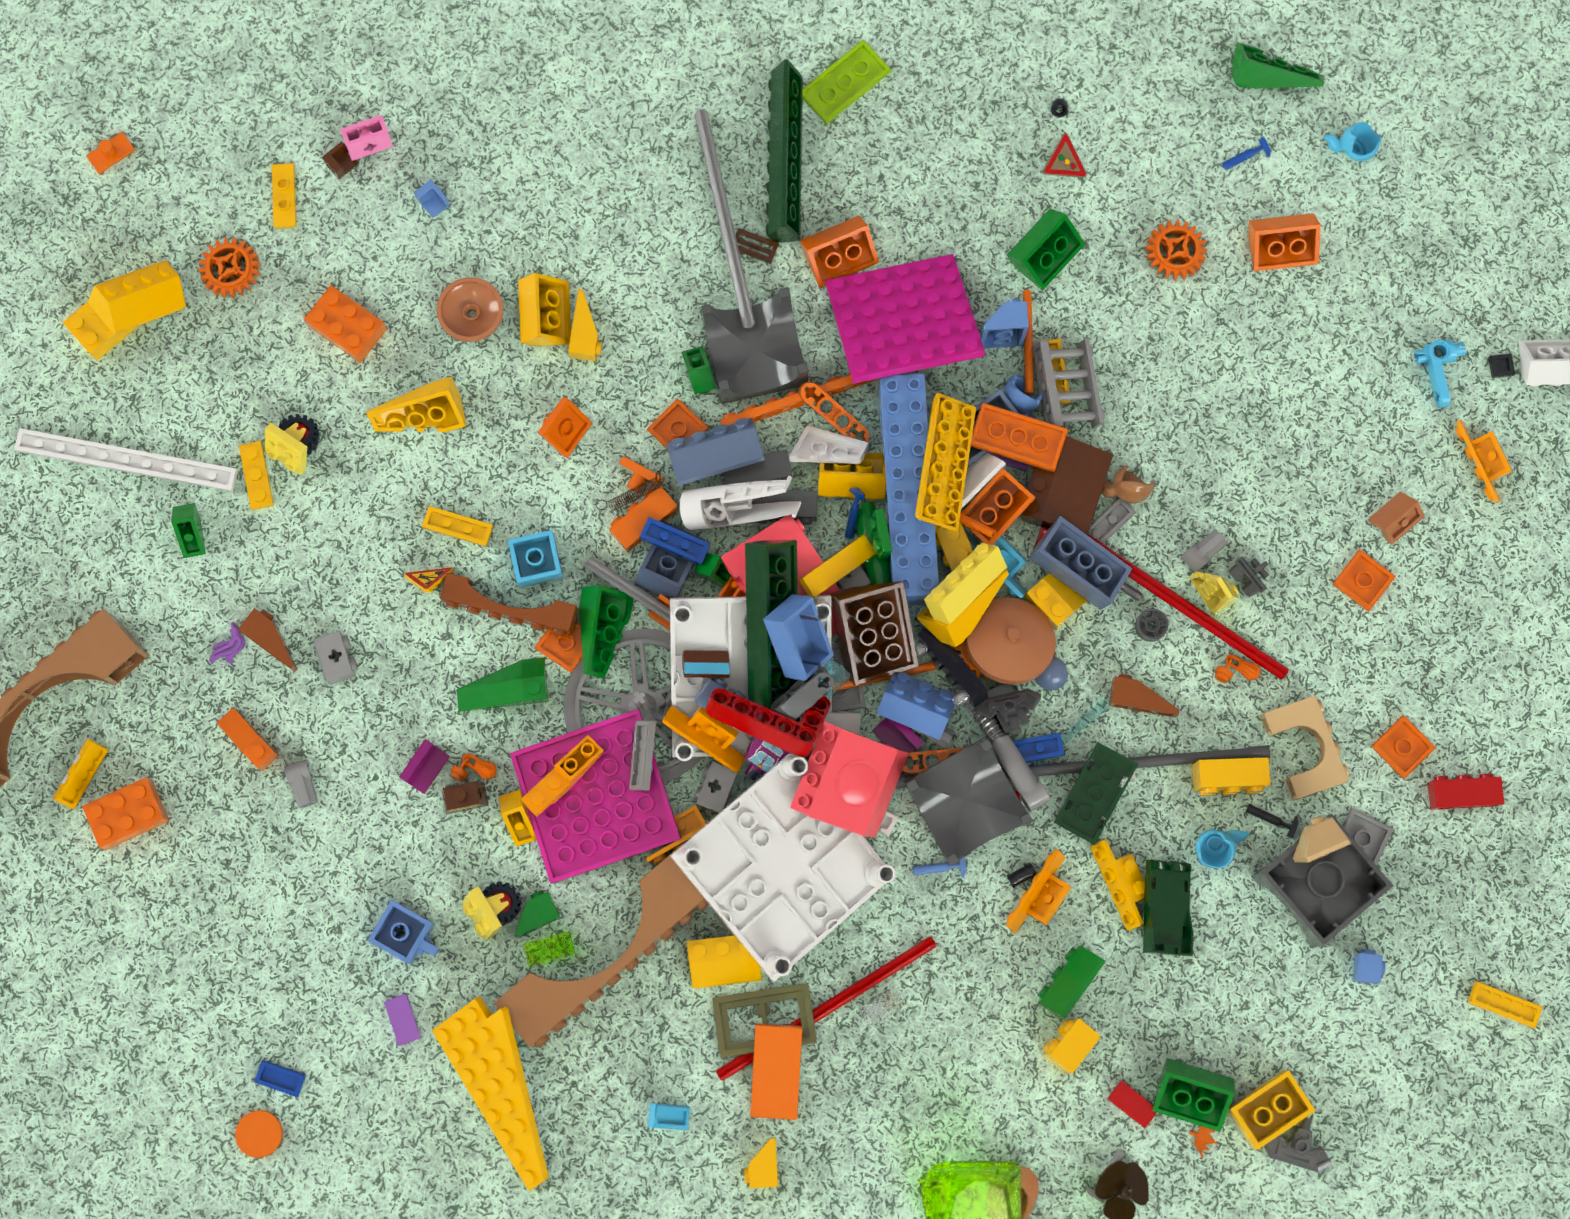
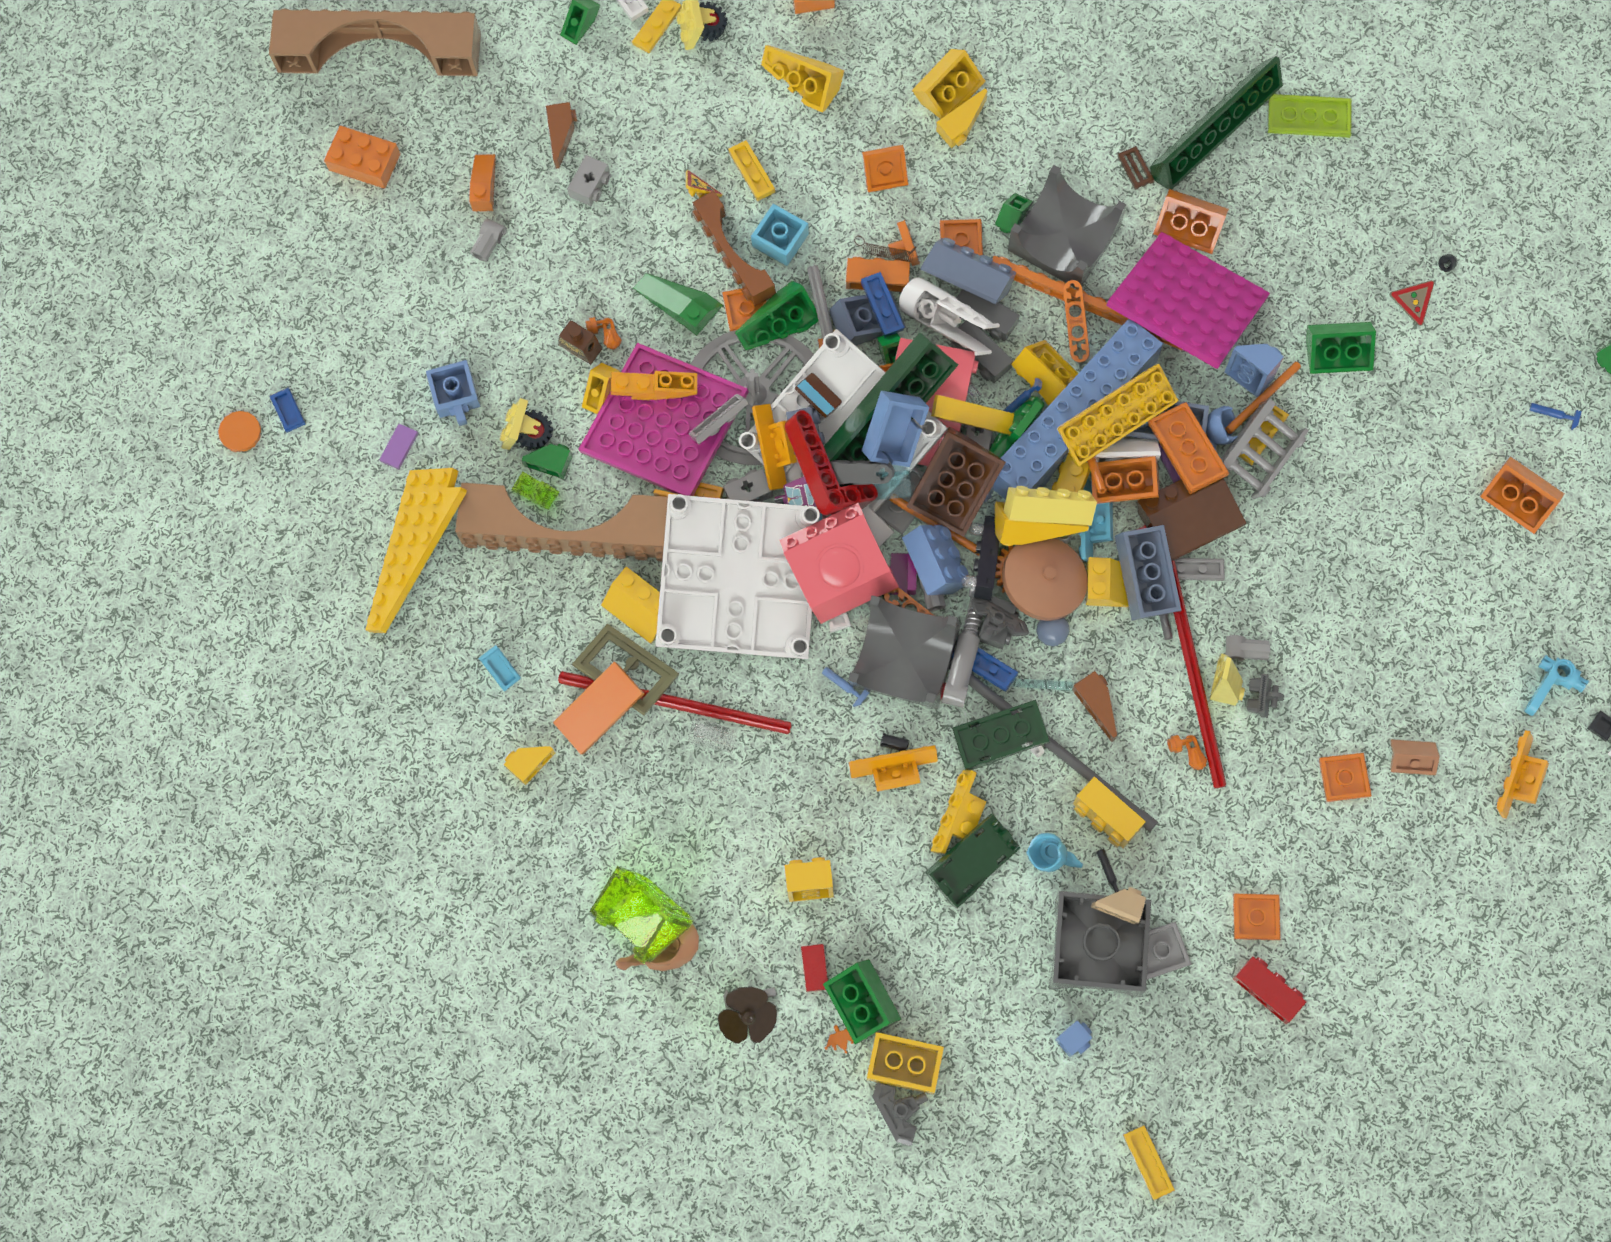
camera: 50 degrees right, 5 degrees down
yellow plate [52,738,109,810] -> none
medium lavender piece [209,622,245,664] -> none
magenta panel [399,739,450,794] -> none
nougat dish [437,277,503,342] -> none
light grey axle [695,109,755,328] -> none
white wing [790,426,869,464] -> none
green slope [1037,946,1106,1019] -> none
medium nougat hair [1101,465,1154,503] -> none
dark grey wheel [1135,608,1169,642] -> none
orange gear [1145,220,1207,281] -> none
tan arch [1261,695,1349,801] -> none

